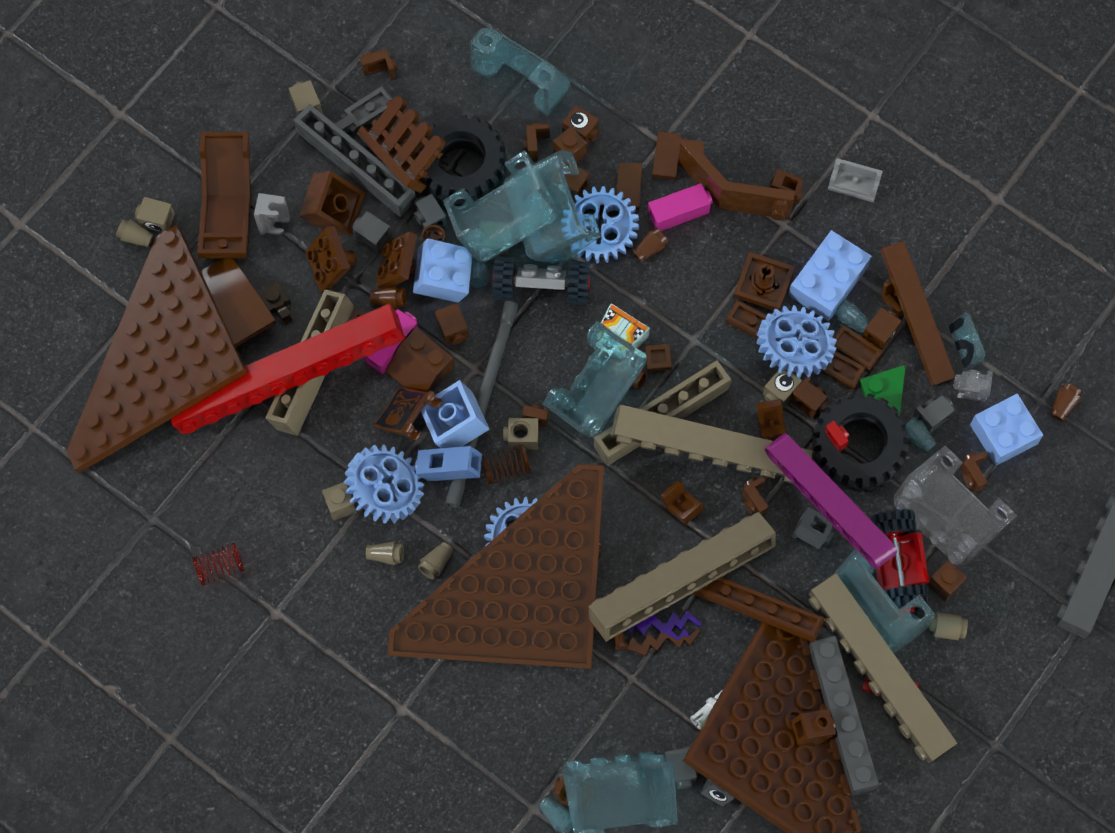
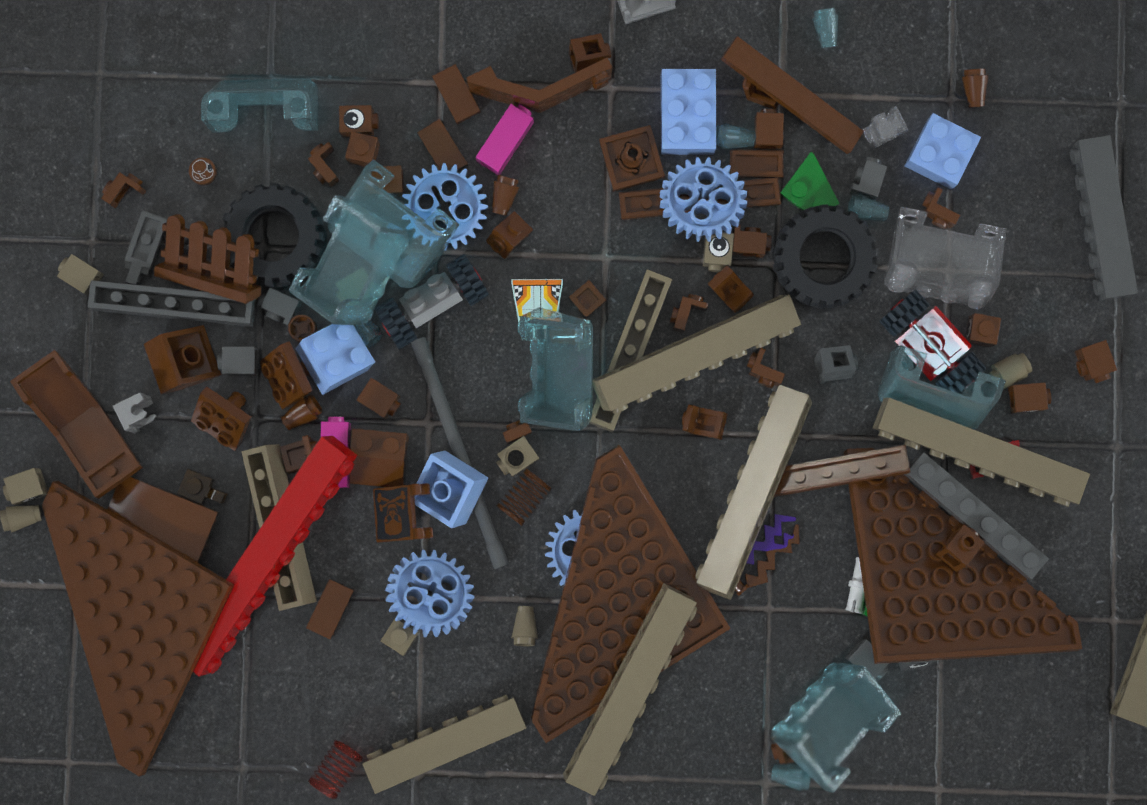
camera: 40 degrees left, 15 degrees up
dark tan cone [366,541,404,566] -> none
medium blue brick [415,446,482,481] -> none
magenta beam [764,433,897,569] -> none
red plate [825,421,849,452] -> none
clear light blue slope [948,312,986,368] -> none
none -> reddish brown tile [189,157,217,186]
none -> reddish brown tile [306,579,354,640]
none -> dark tan brick [362,694,527,794]
none -> reddish brown bracket [486,211,533,259]
none -> dark tan brick [563,583,697,796]
none -> reddish brown bracket [670,294,708,333]
none -> clear light blue cone [812,8,838,48]
none -> reddish brown brick [1008,382,1051,414]
none -> reddish brown brick [1075,340,1117,384]

